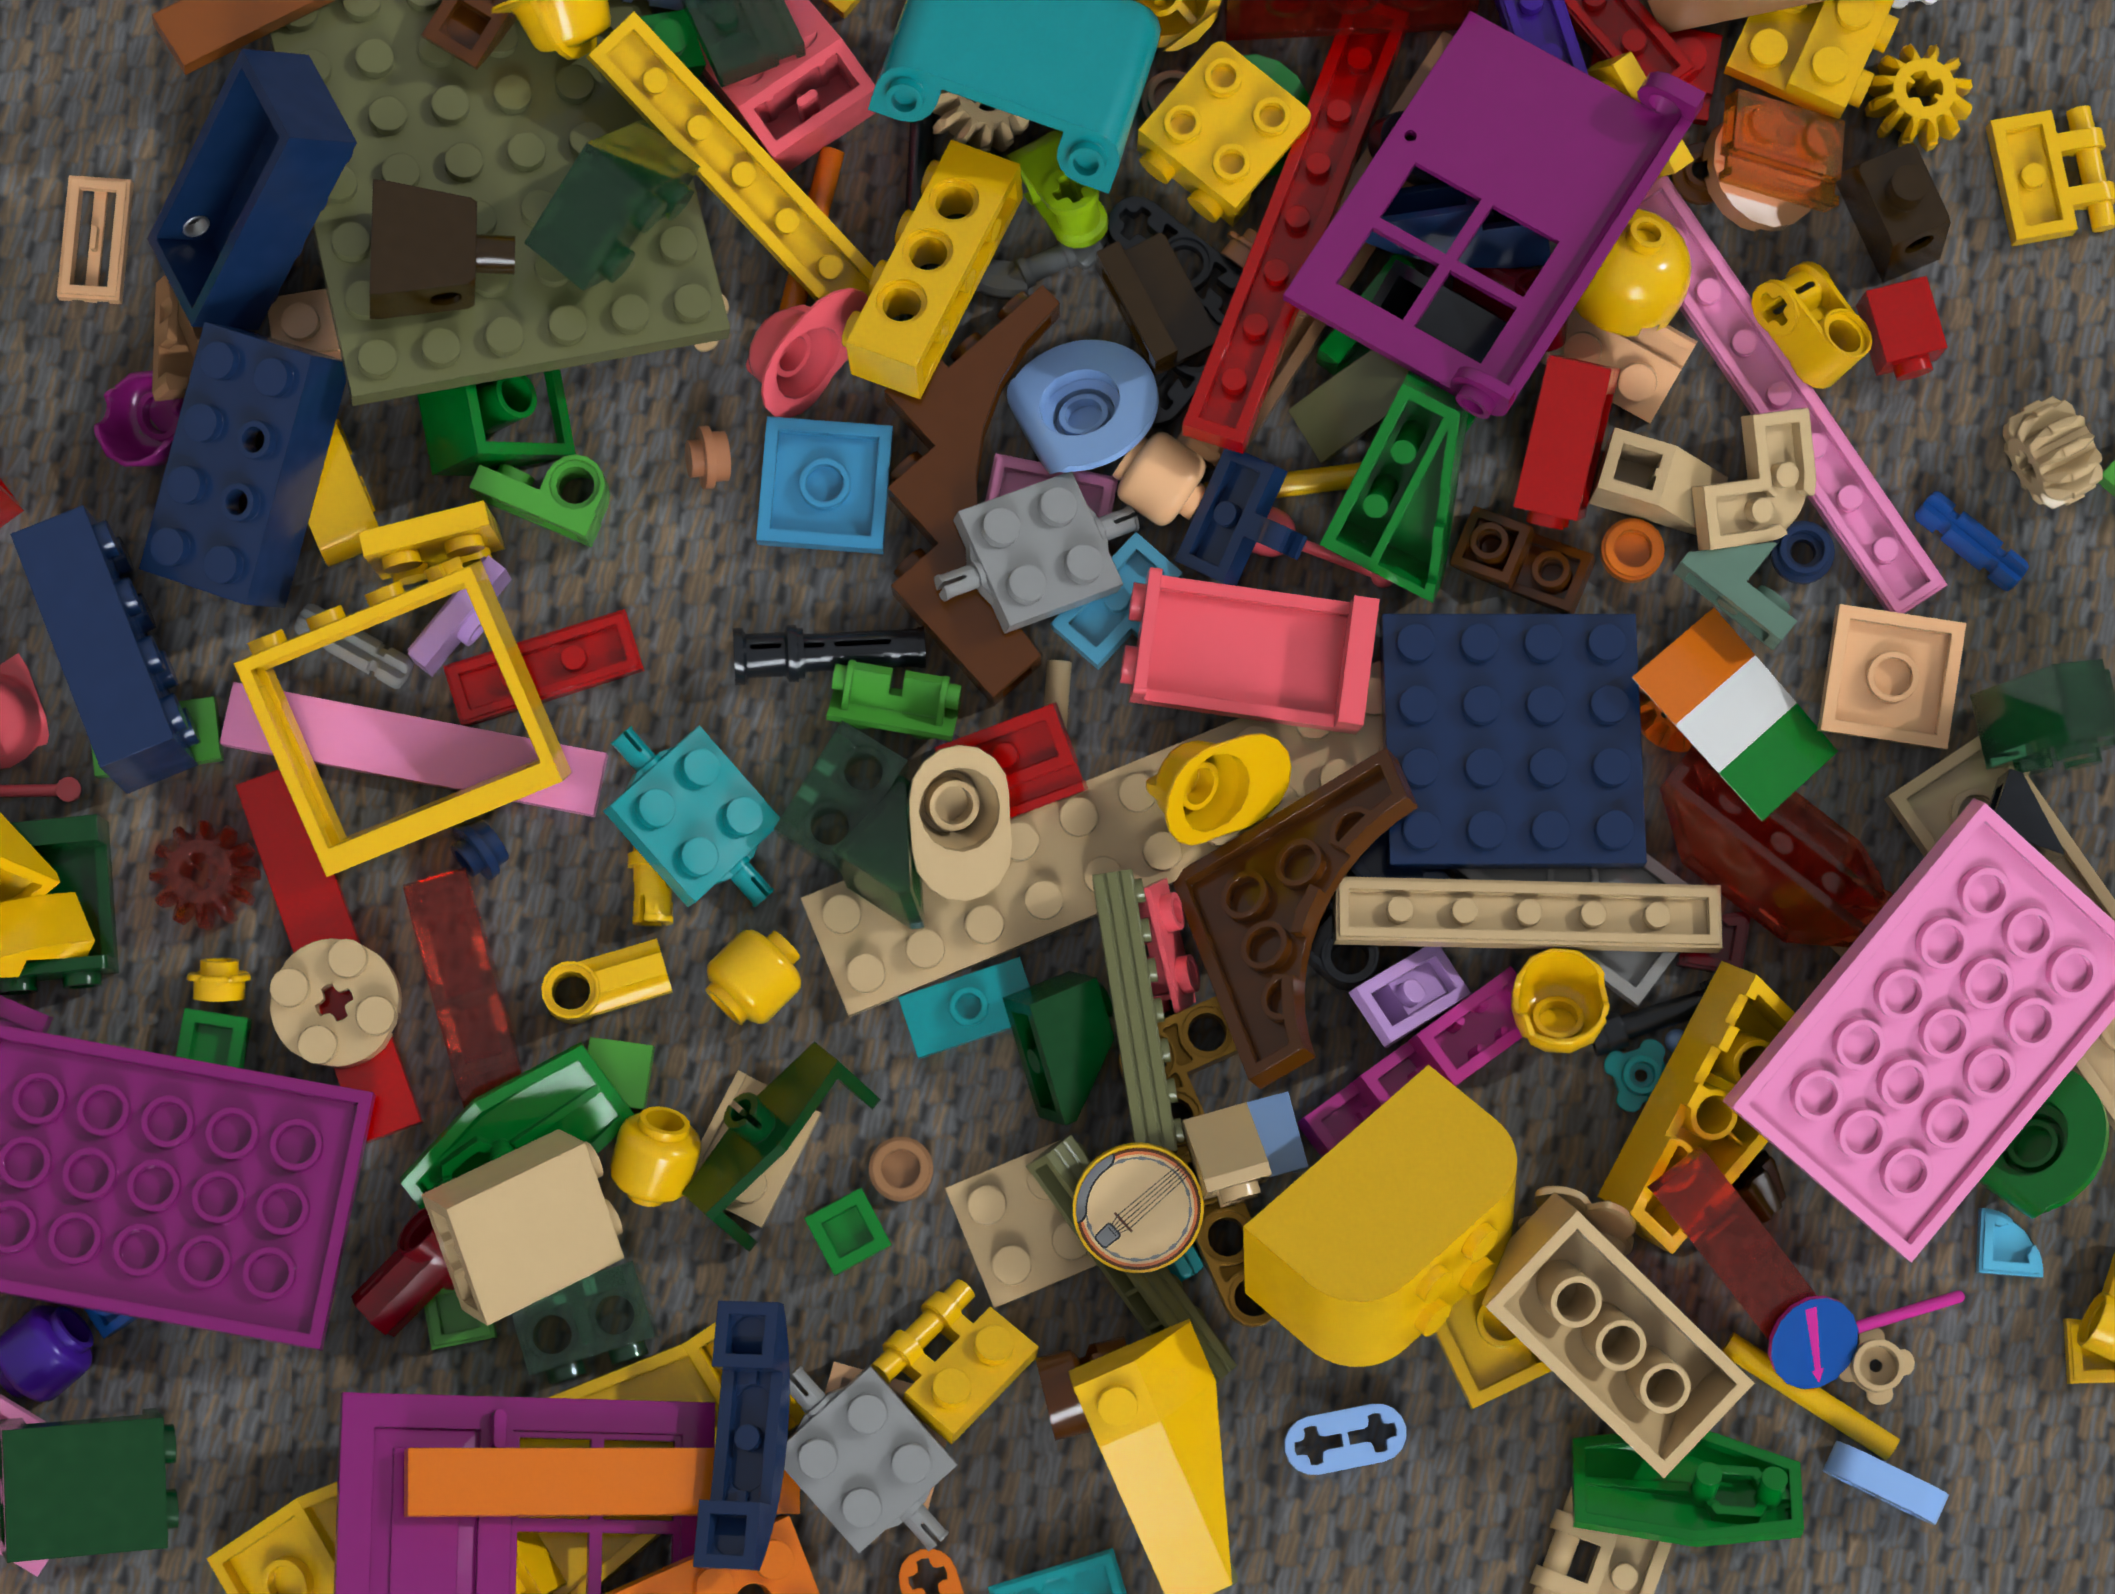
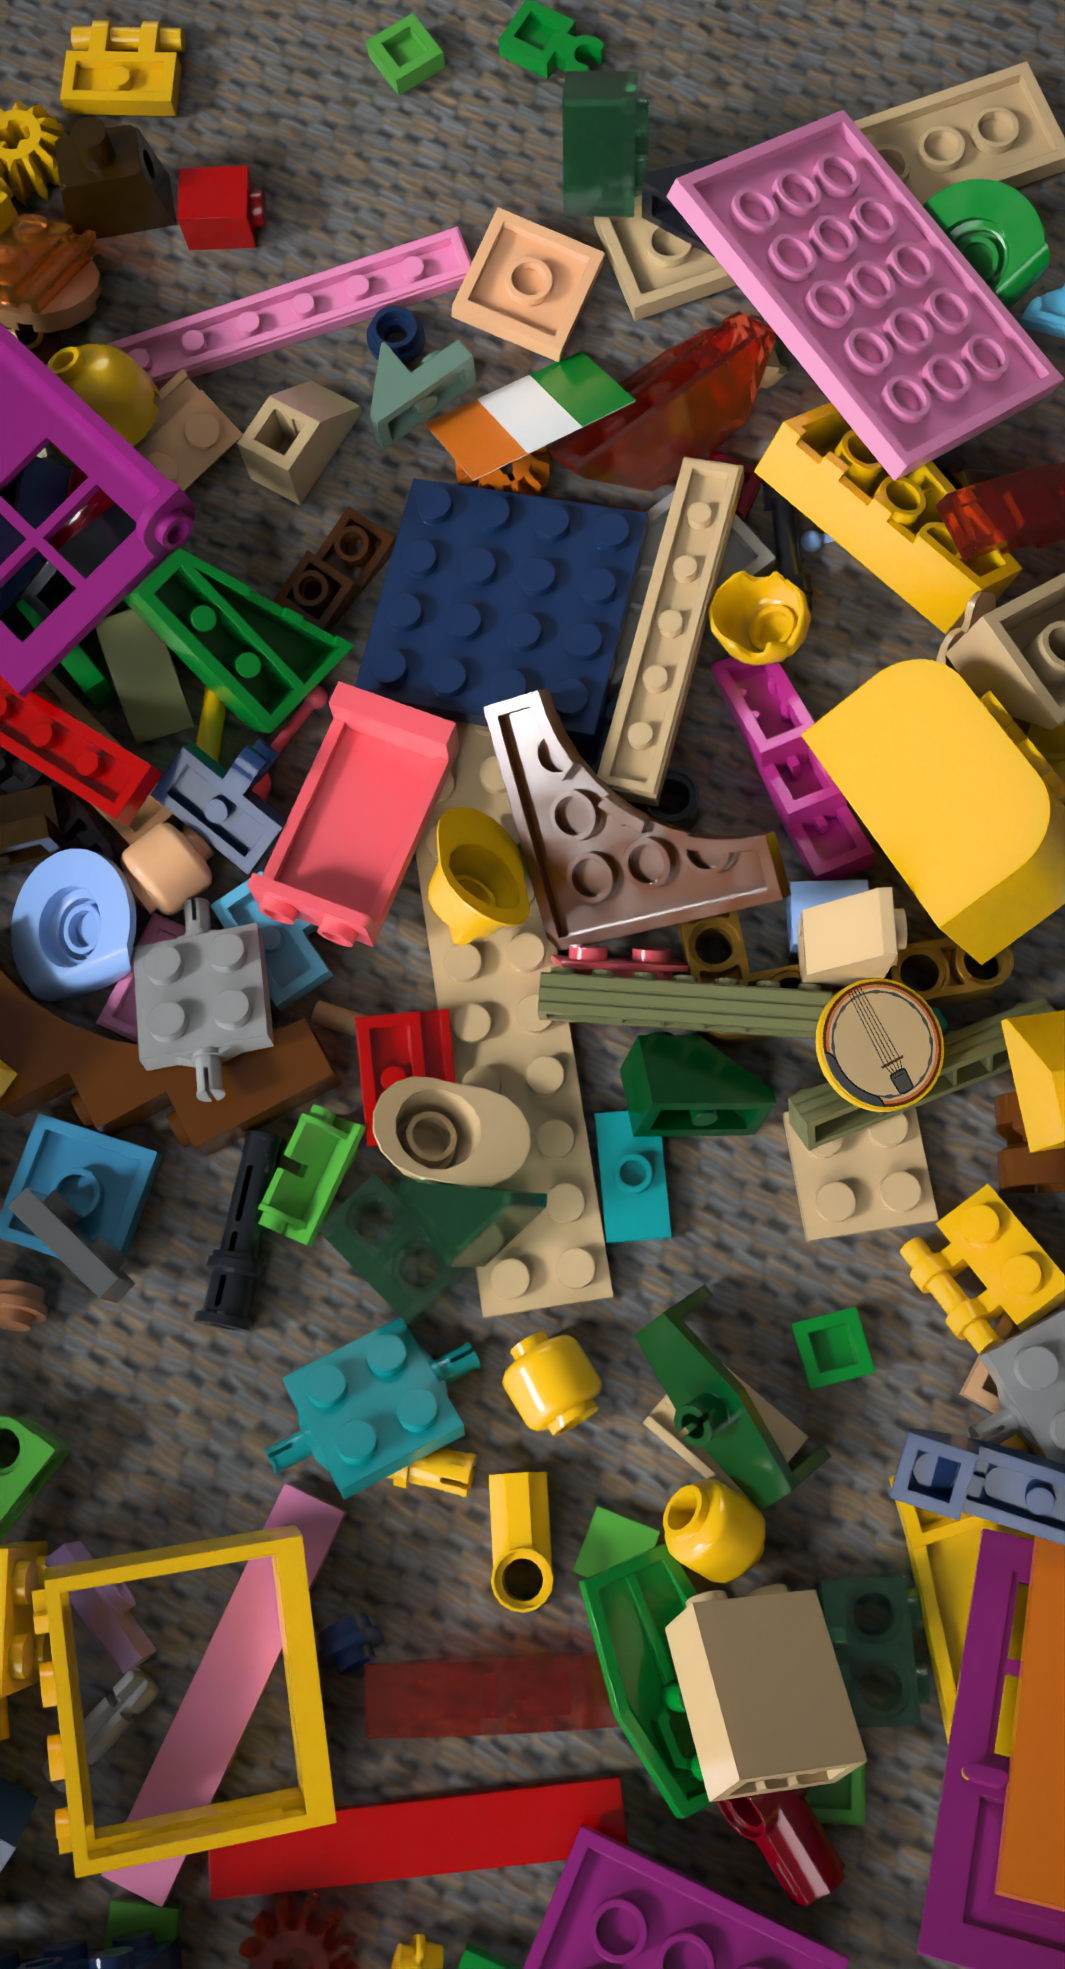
camera: 65 degrees left, 5 degrees down
tan plate [270,938,402,1069] -> none
red tile [443,609,645,726] -> none
medium nougat tile [869,1136,934,1202] -> none
lavender slope [1349,947,1472,1049] -> none
red window [1513,355,1620,530] -> none
orange tile [1600,518,1665,583] -> none
teal plate [1604,1039,1666,1112] -> none
tan plate [1692,408,1816,550] -> none
yellow piece [1751,261,1872,389] -> none
blue axle [1915,491,2029,591] -> none
tan gear [2003,396,2103,509] -> none
none -> dark grey plate [7,1187,136,1303]

